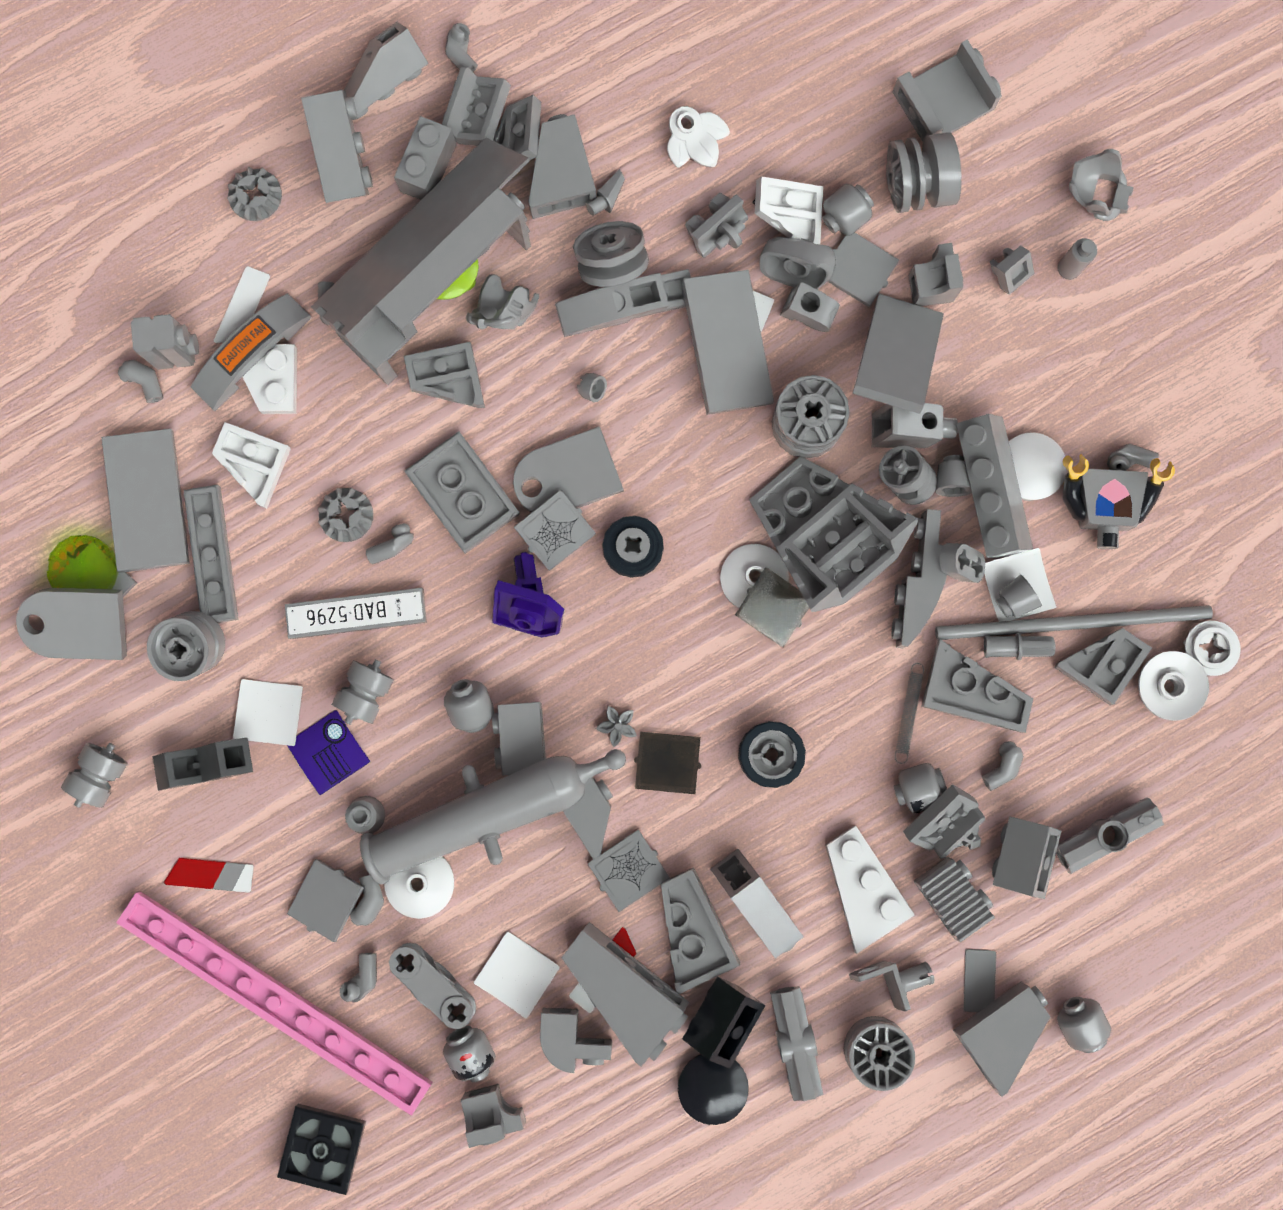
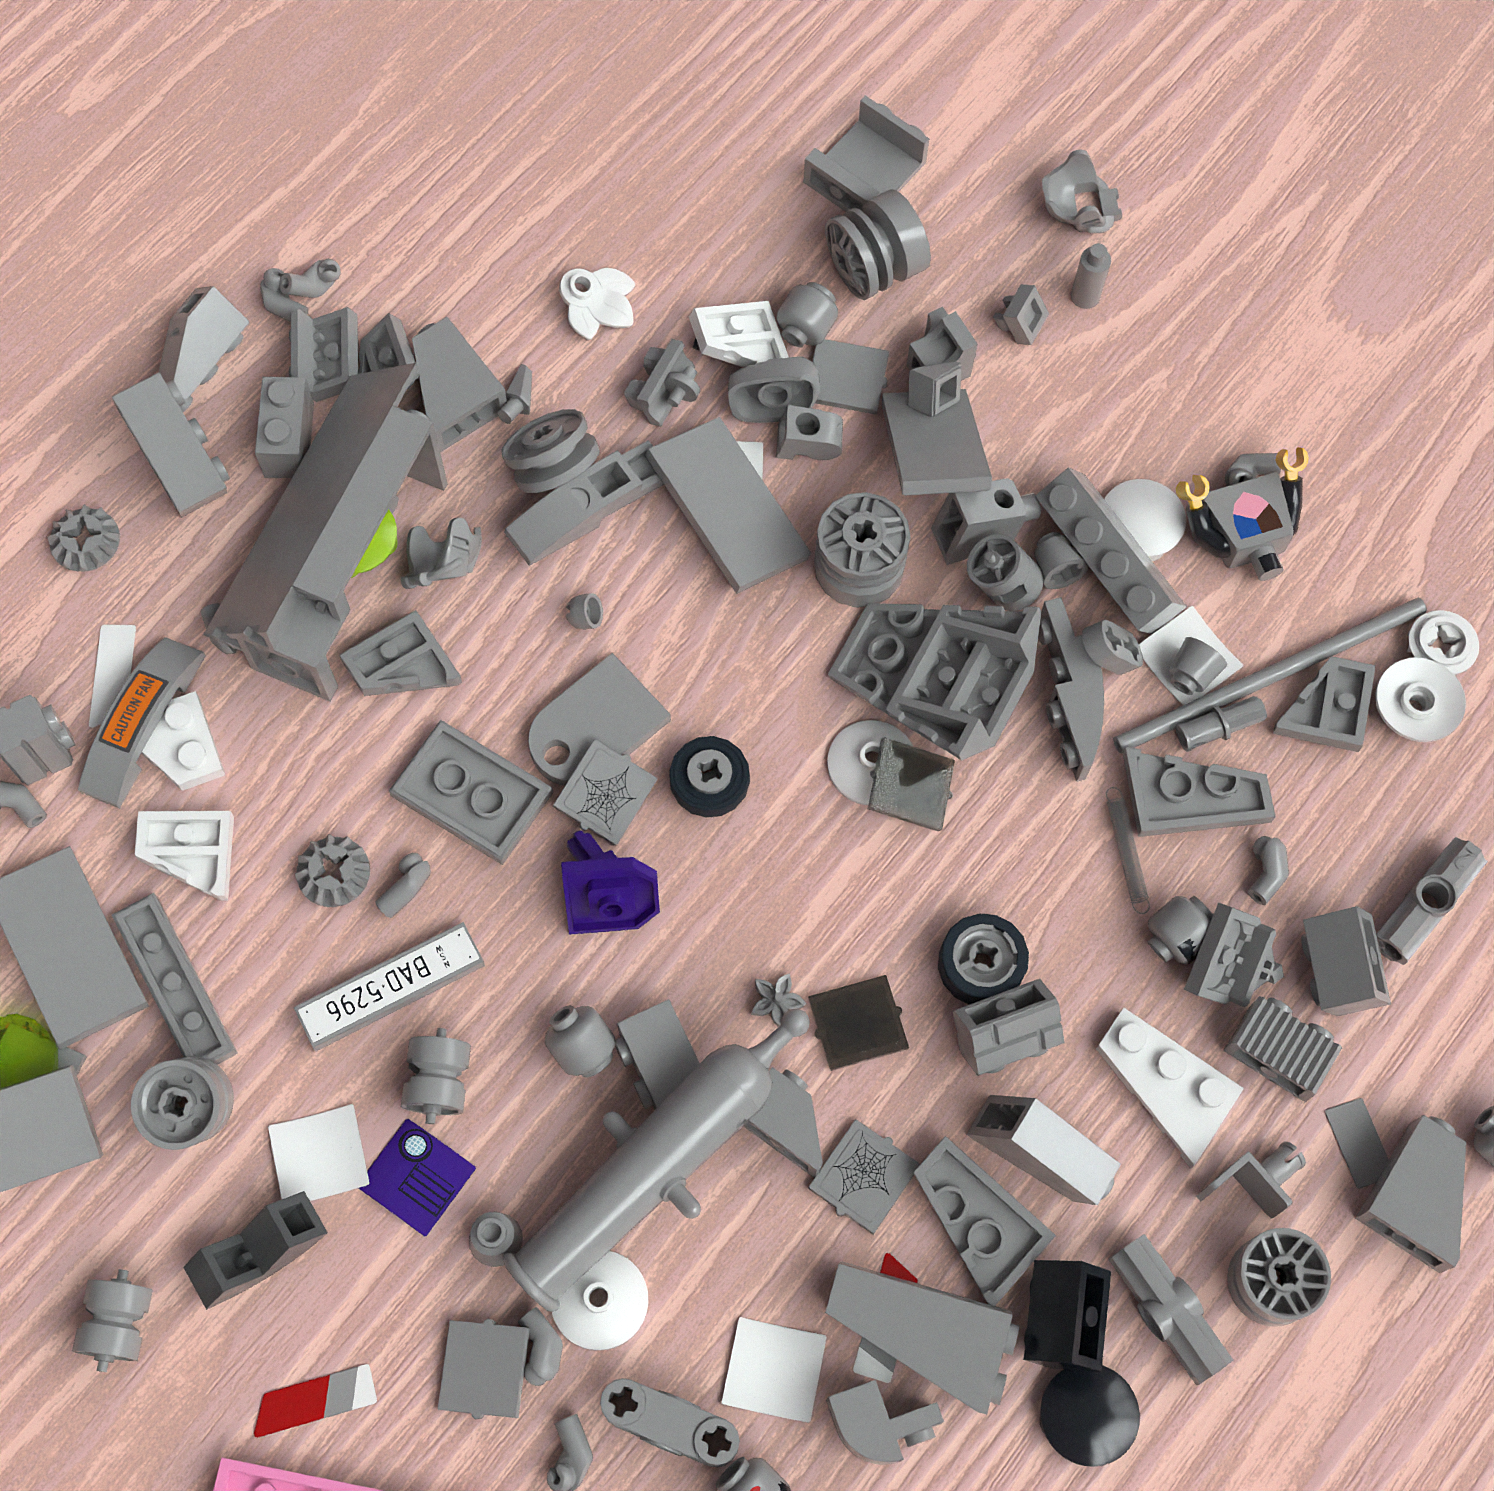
camera: 25 degrees left, 15 degrees down
none -> light grey arm [279,259,341,298]
none -> light grey slope [908,362,961,417]
none -> light grey brick [953,979,1064,1076]

